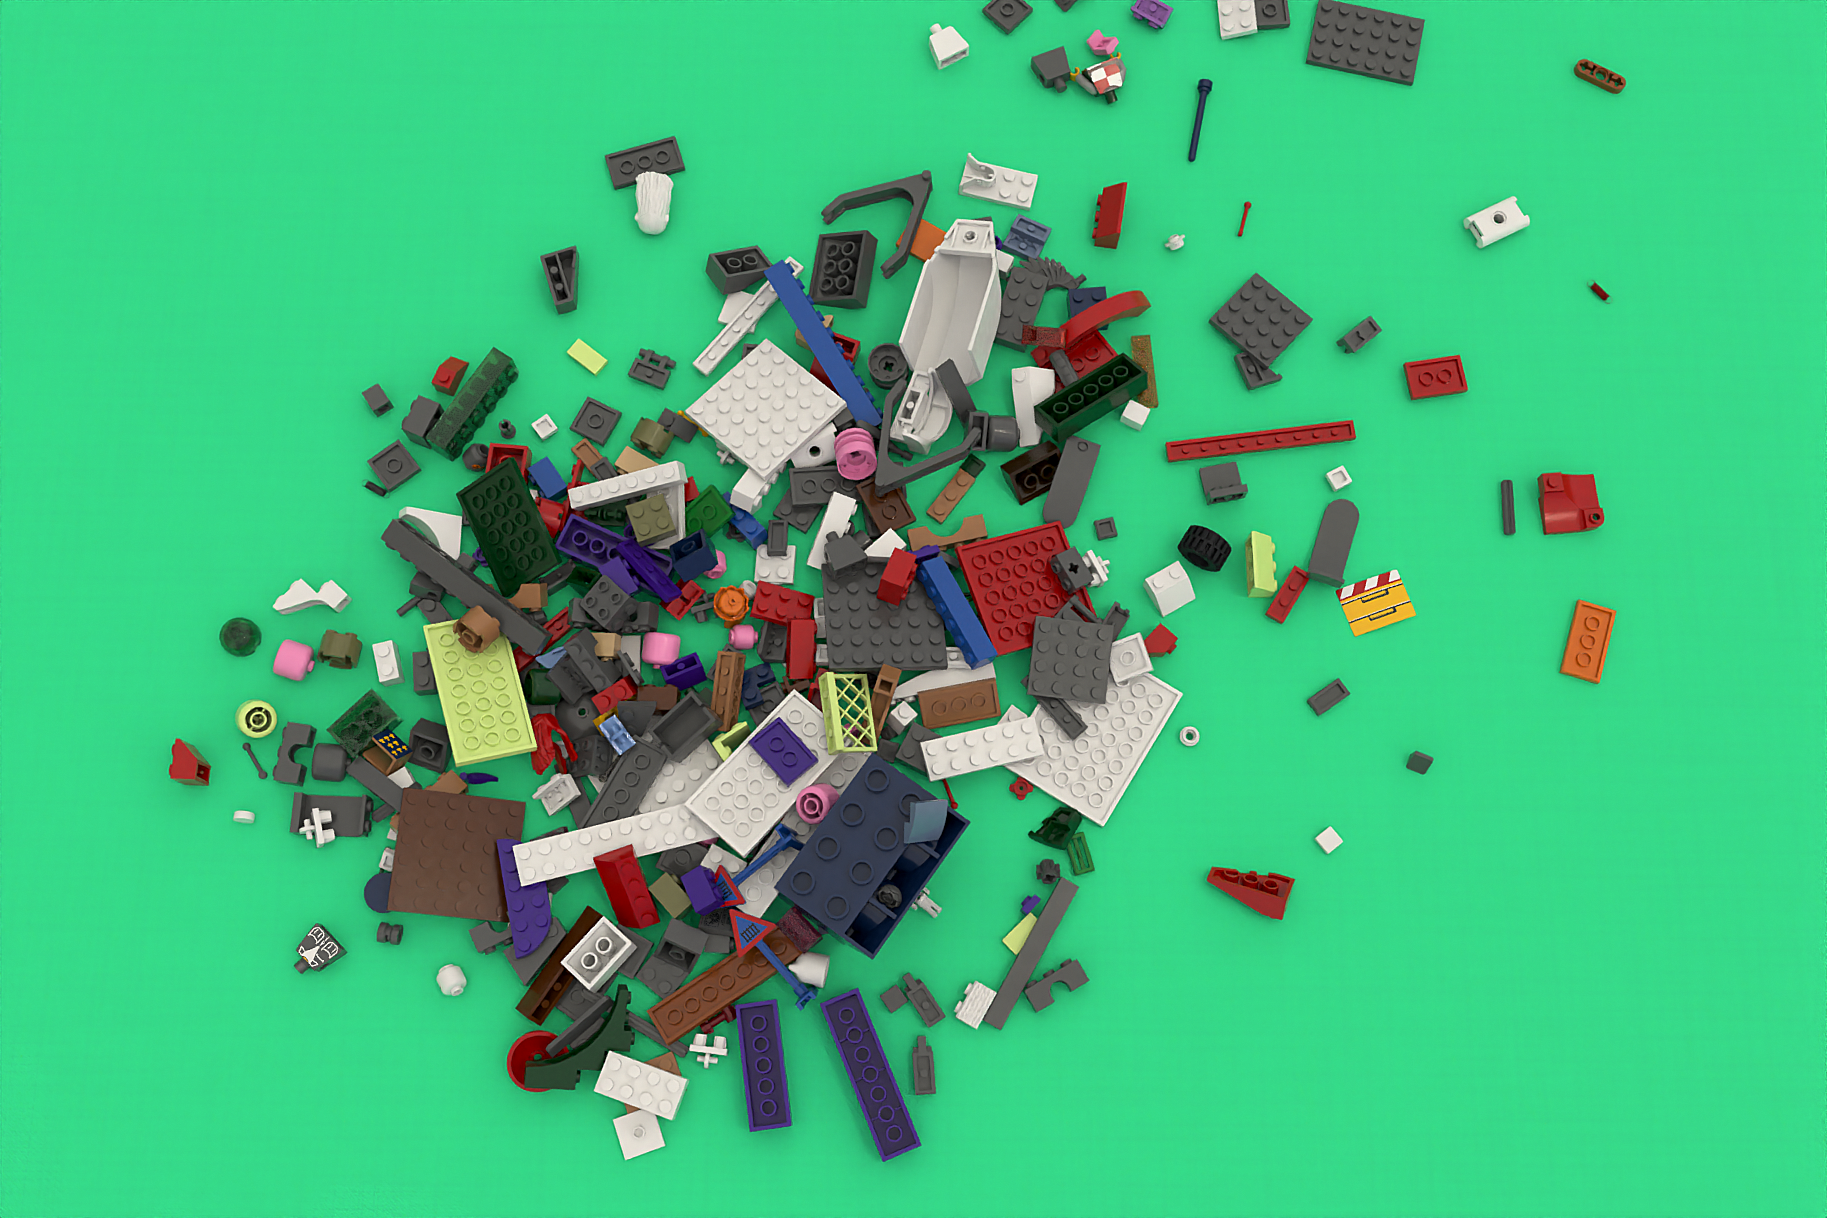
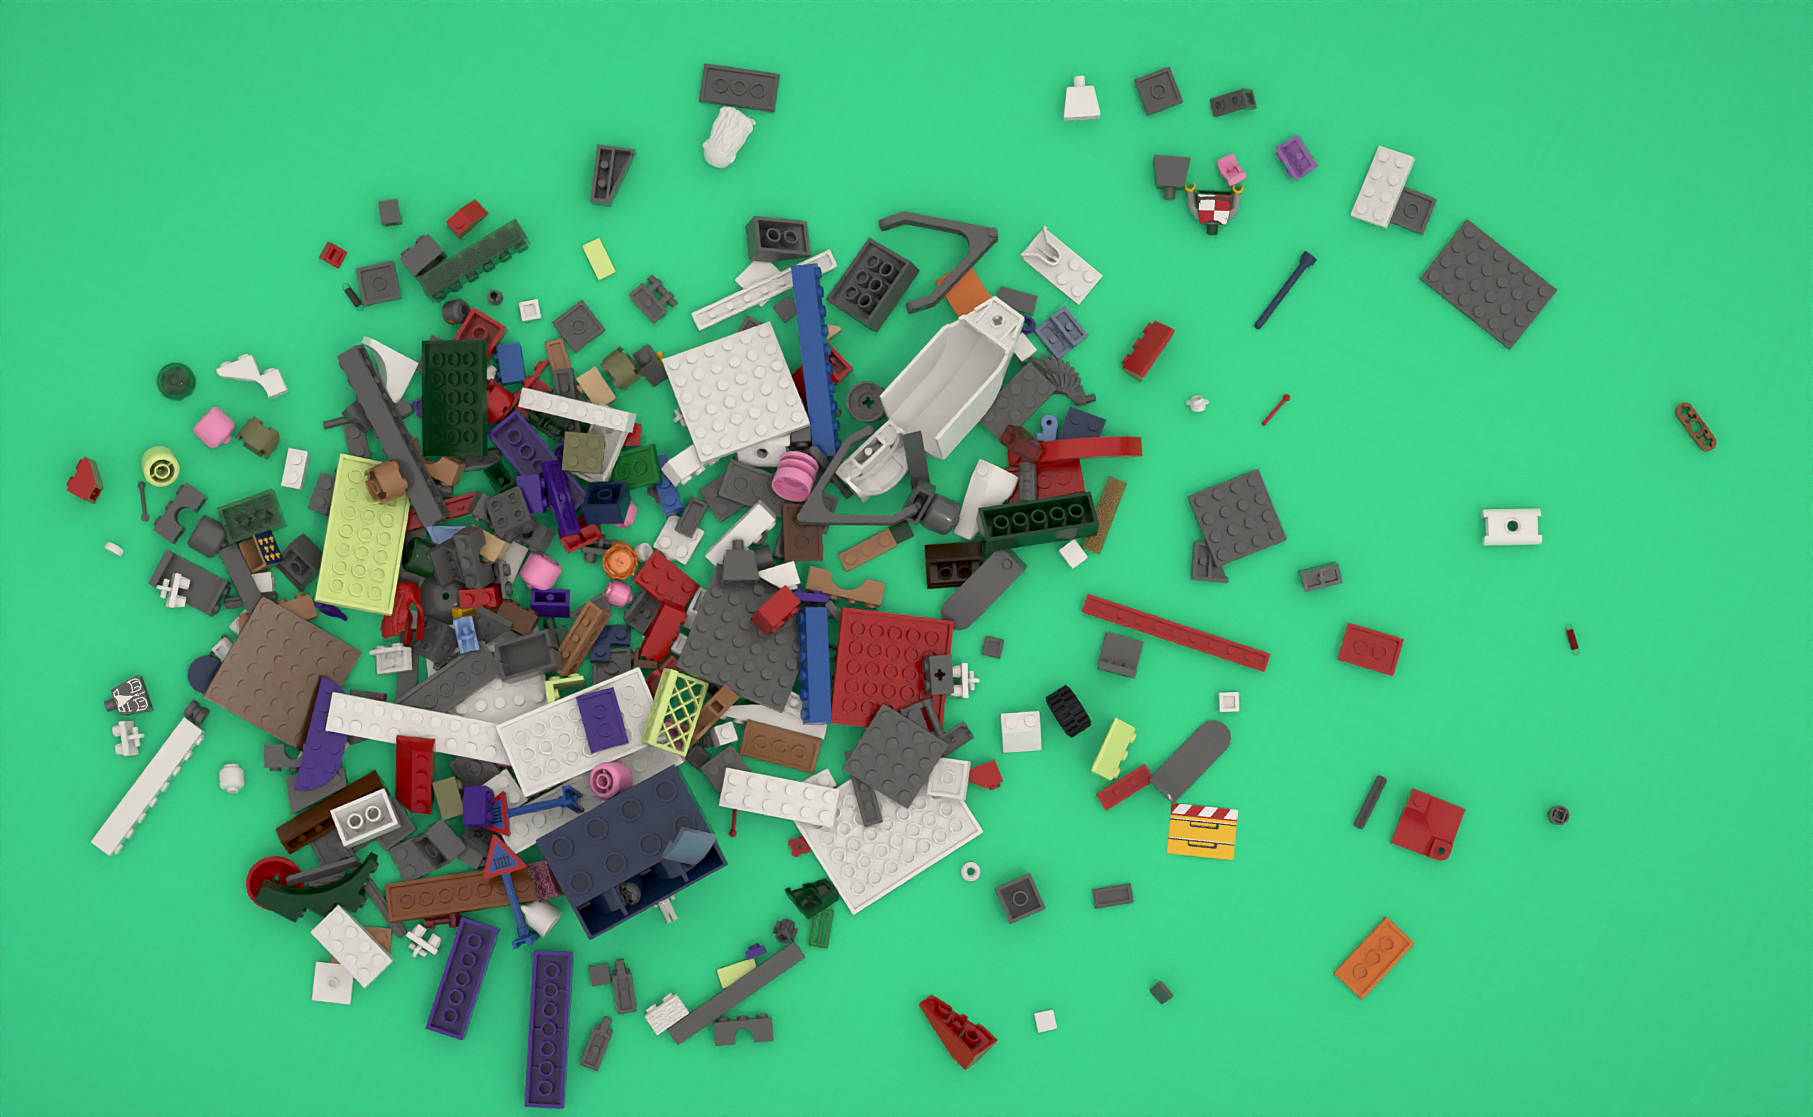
camera: 25 degrees right, 10 degrees up
none -> white brick [91,717,206,856]
none -> white hips [112,720,145,756]
none -> red slope [319,242,348,269]
none -> dark grey tile [773,296,796,323]
none -> dark grey brick [994,873,1046,924]
none -> medium blue leg [1036,415,1058,443]
none -> dark grey wheel [1547,806,1570,825]

